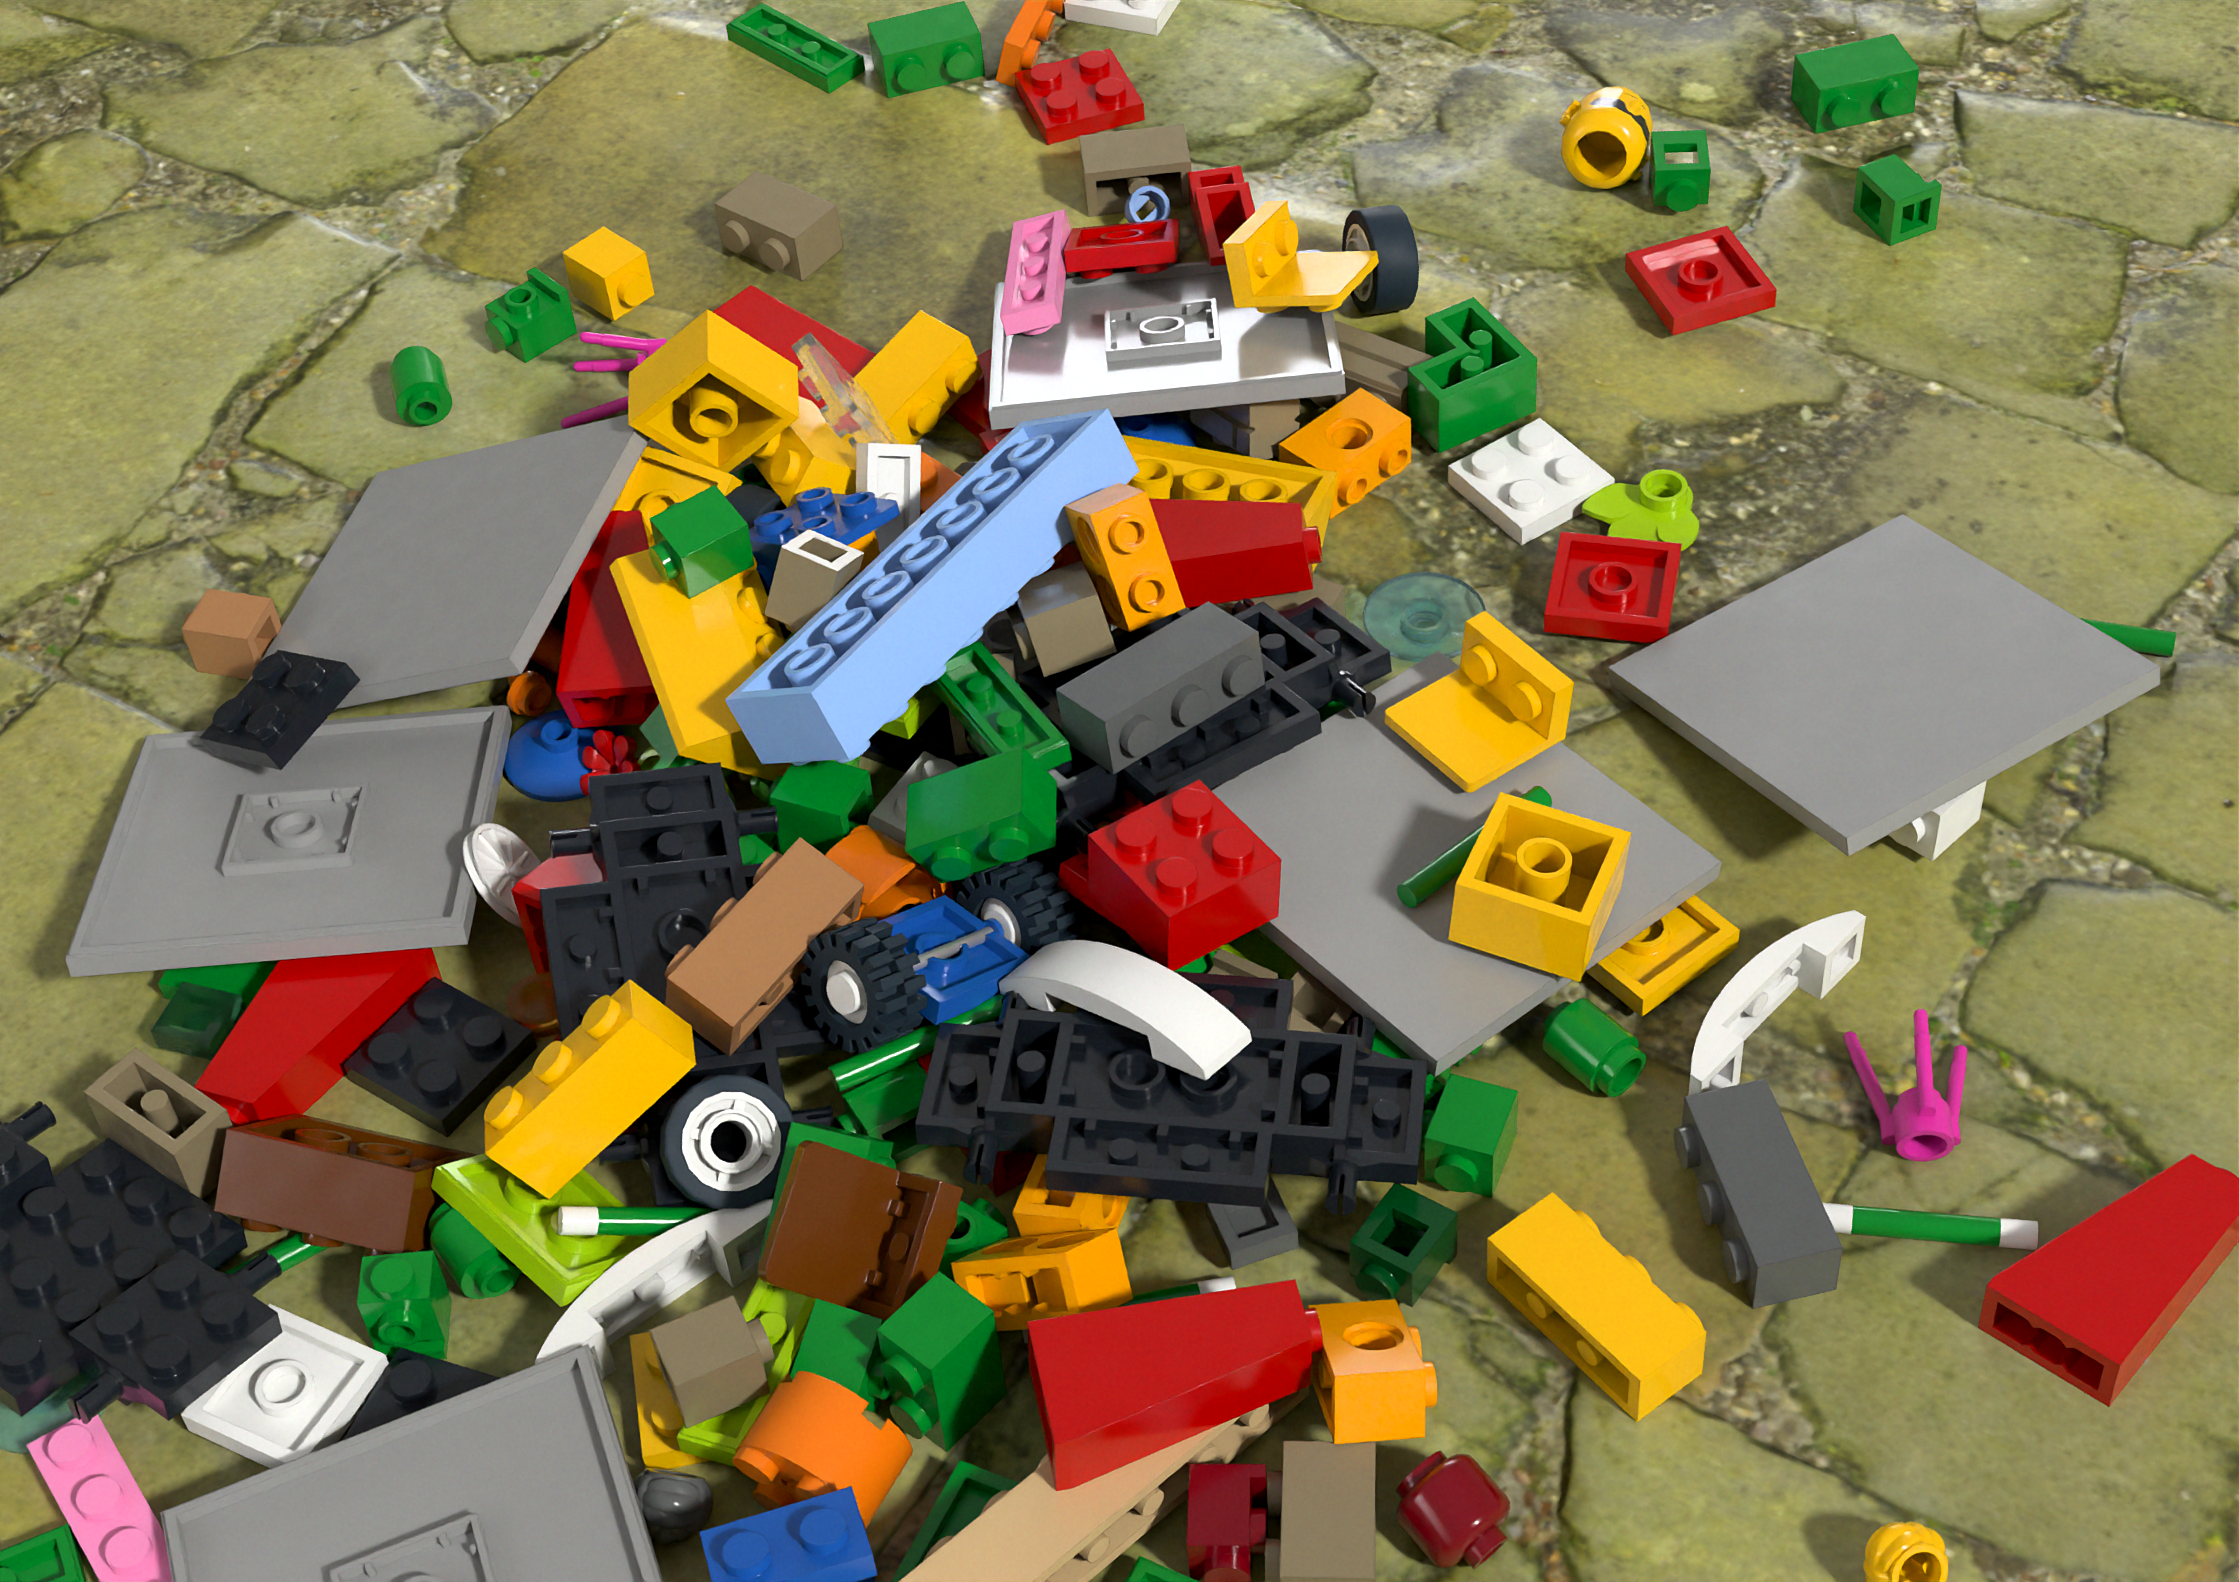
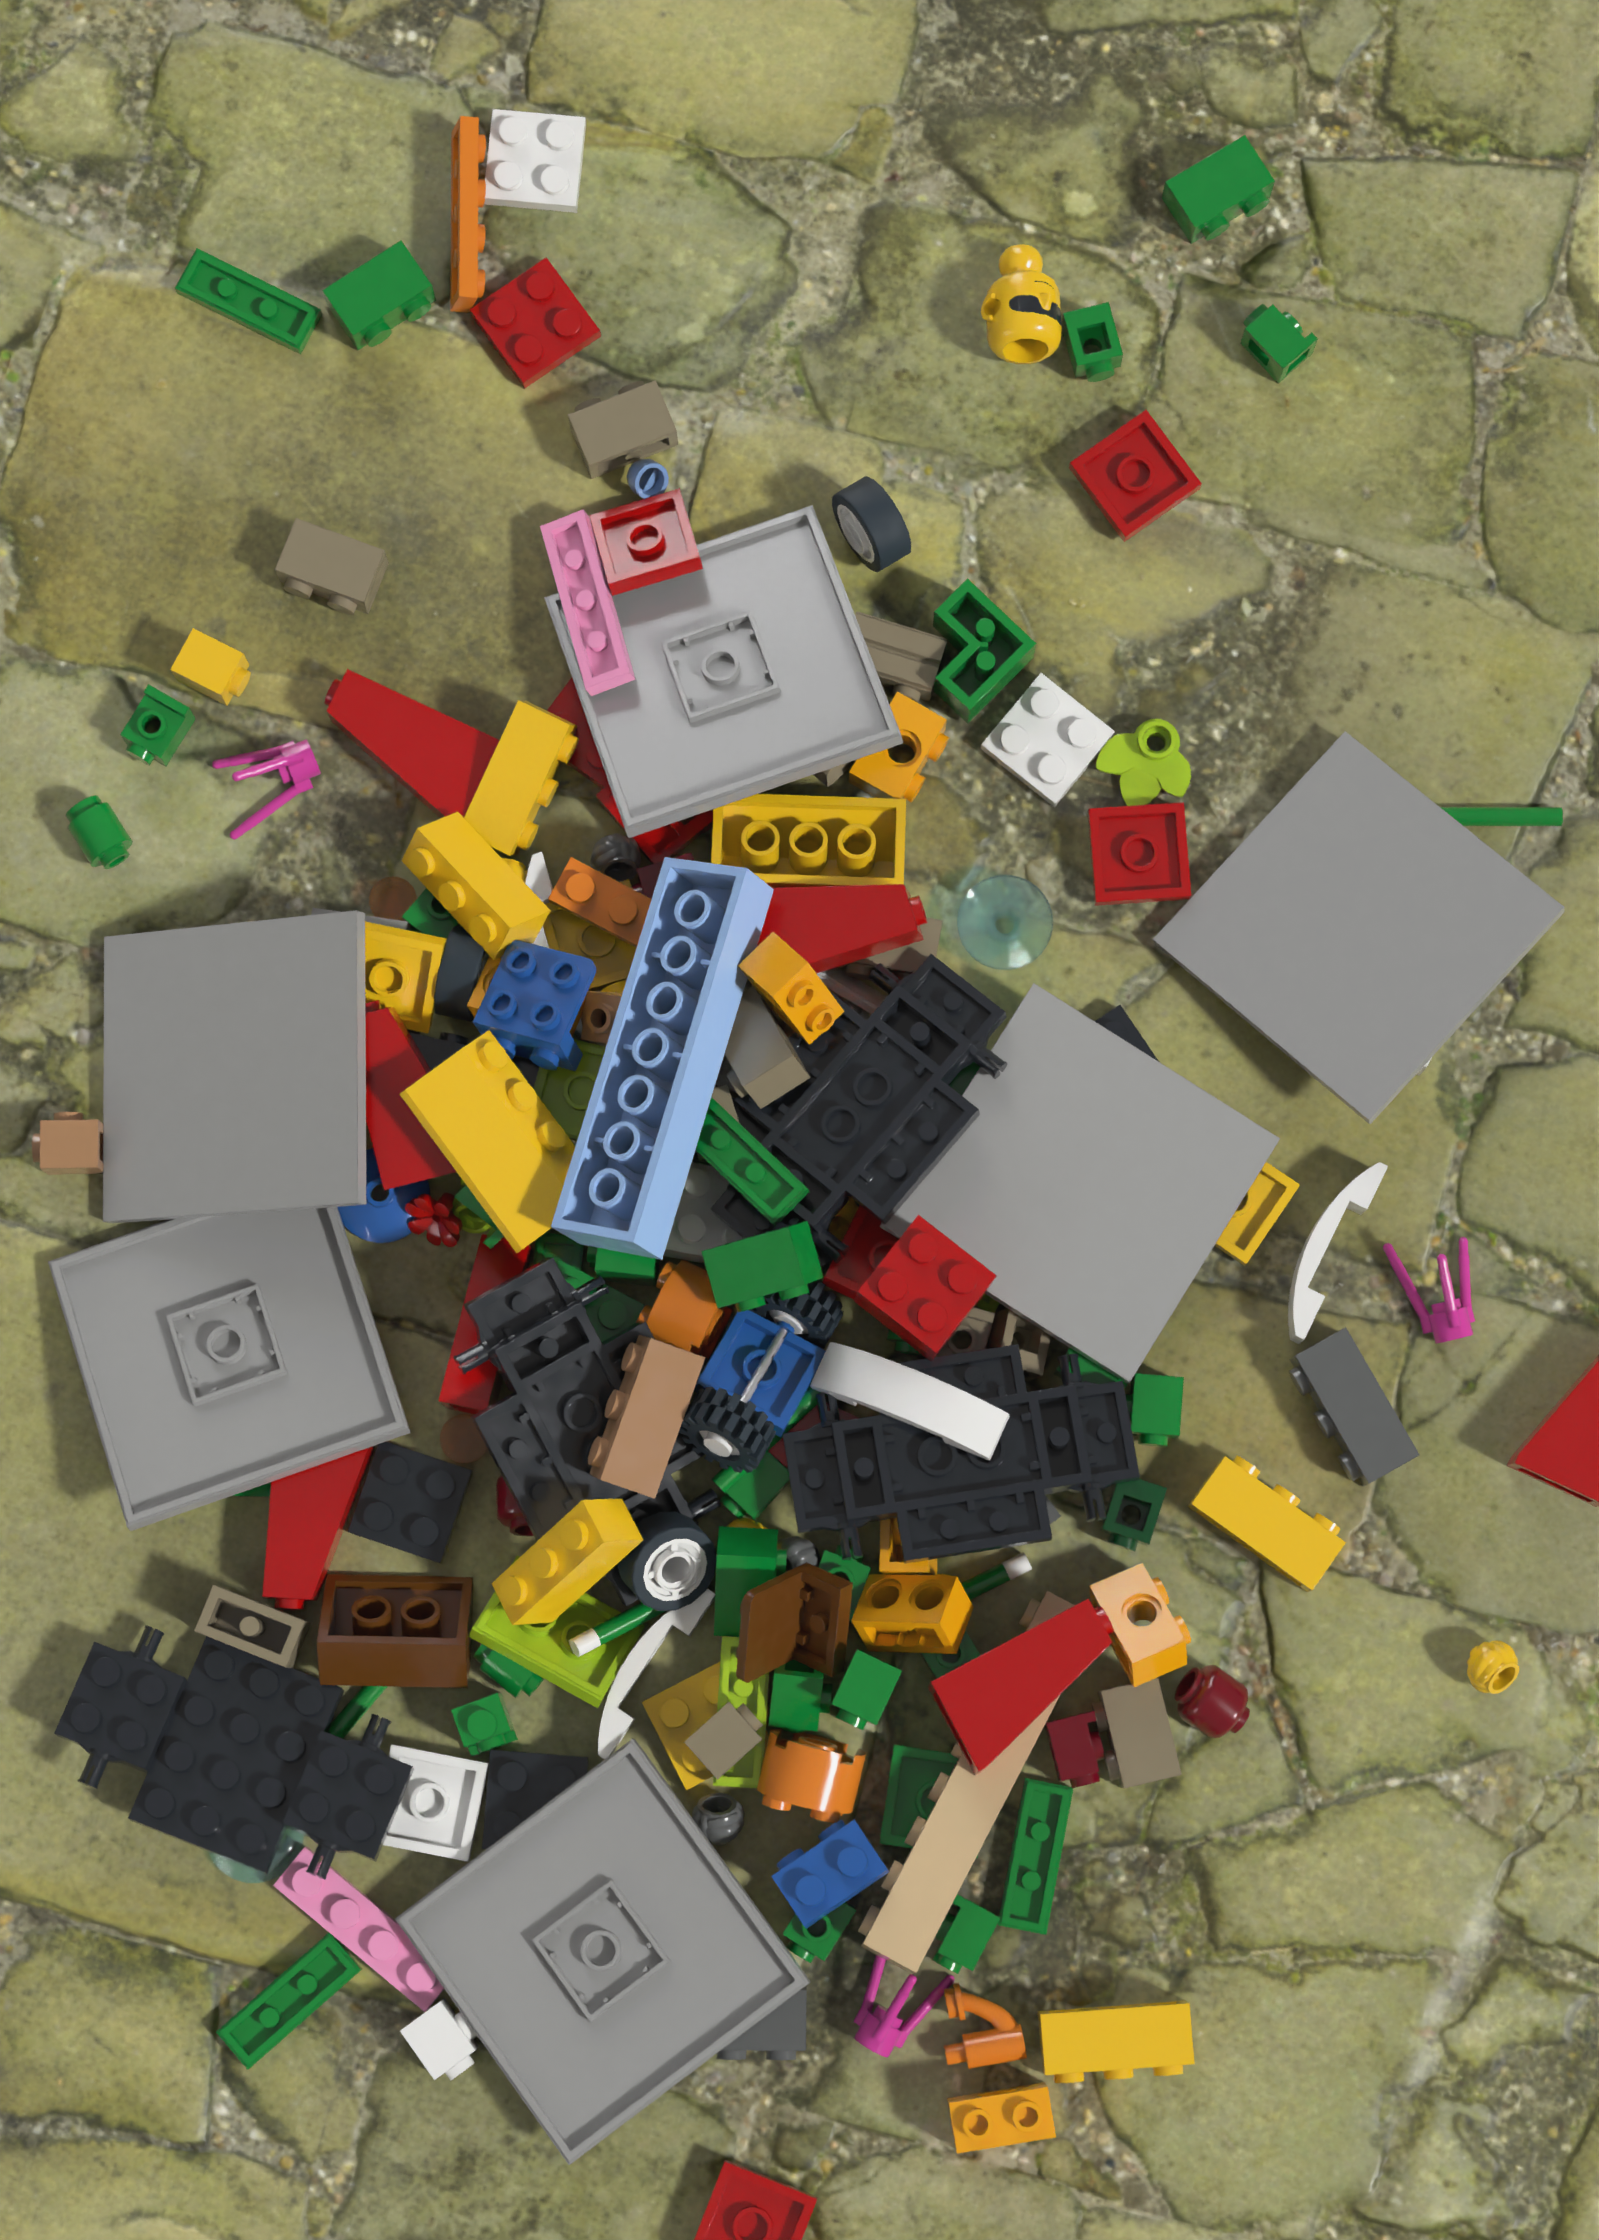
camera: 20 degrees left, 35 degrees up
clear green plate [151,982,246,1060] -> none
black plate [199,650,360,770] -> none
white wheel [463,823,542,928] -> none
yellow brick [628,309,799,473] -> none
green brick [649,485,754,599] -> none
dark tan brick [764,529,864,634] -> none
clear plate [791,332,899,452] -> none
white plate [856,443,921,554] -> none
dark grey brick [1056,601,1265,774] -> none
red slope [1188,165,1256,267] -> none
yellow bracket [1223,200,1379,313] -> none
yellow bracket [1384,611,1574,793] -> none
green bar [1397,786,1552,908] -> none
yellow brick [1448,792,1632,982] -> none
green brick [1542,998,1646,1098] -> none
green bar [1823,1203,2038,1250] -> none

